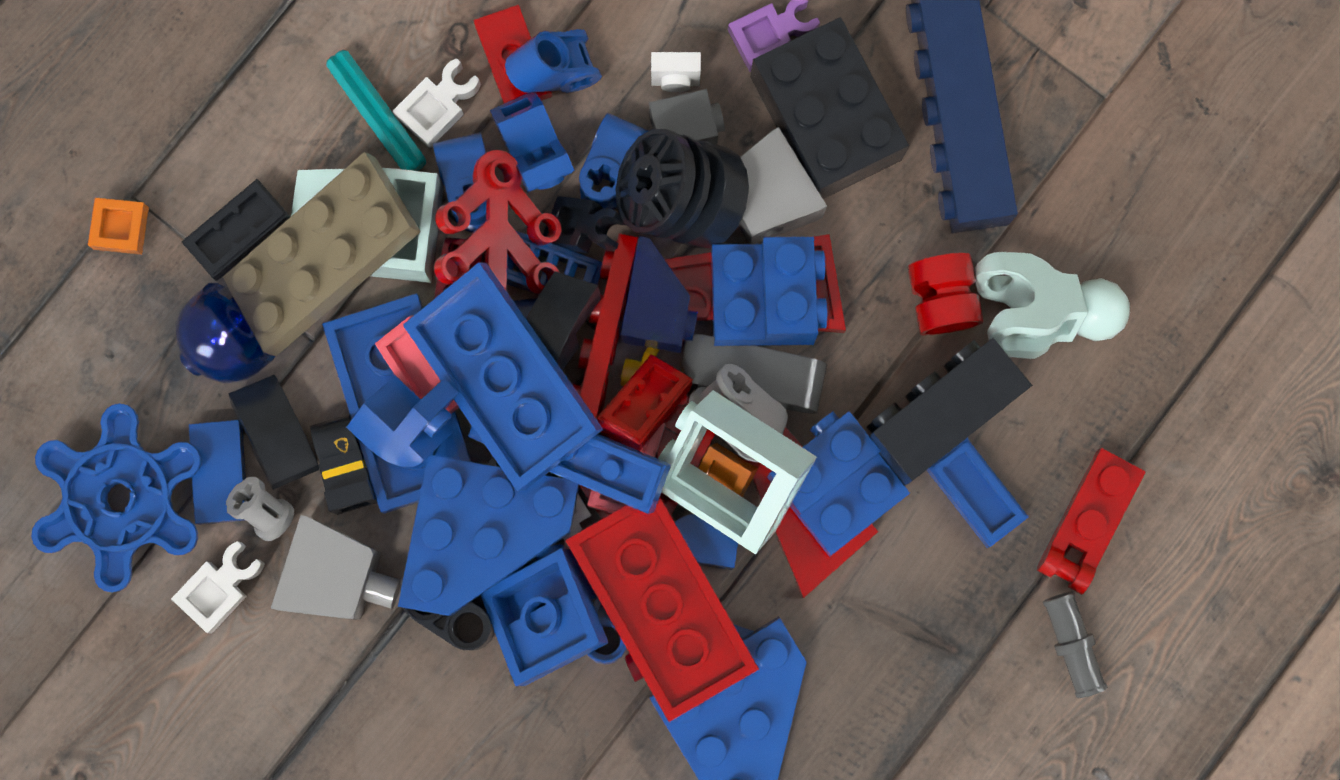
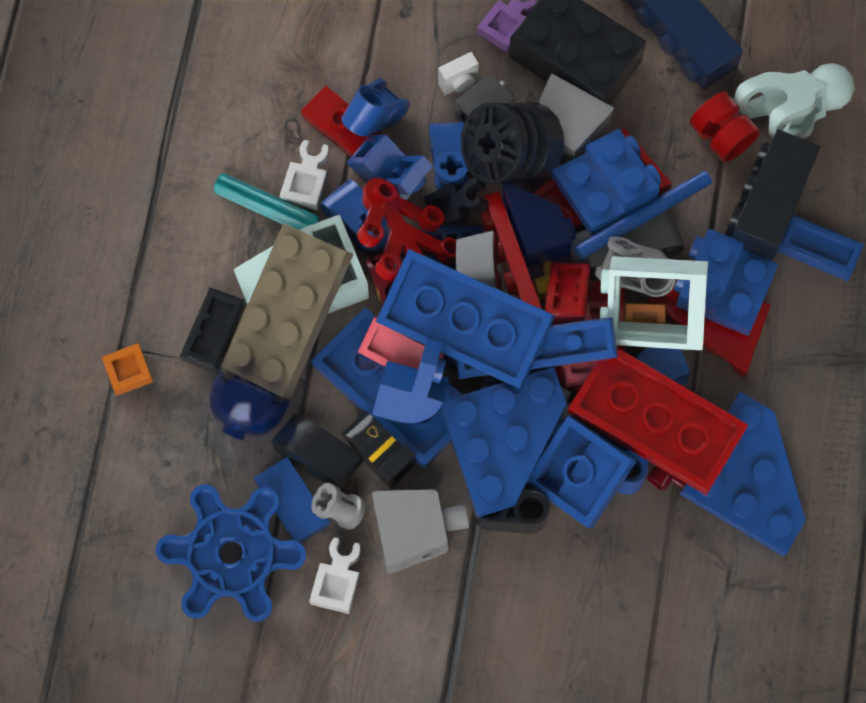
camera: 25 degrees left, 10 degrees down
none -> blue bar [574,170,712,260]

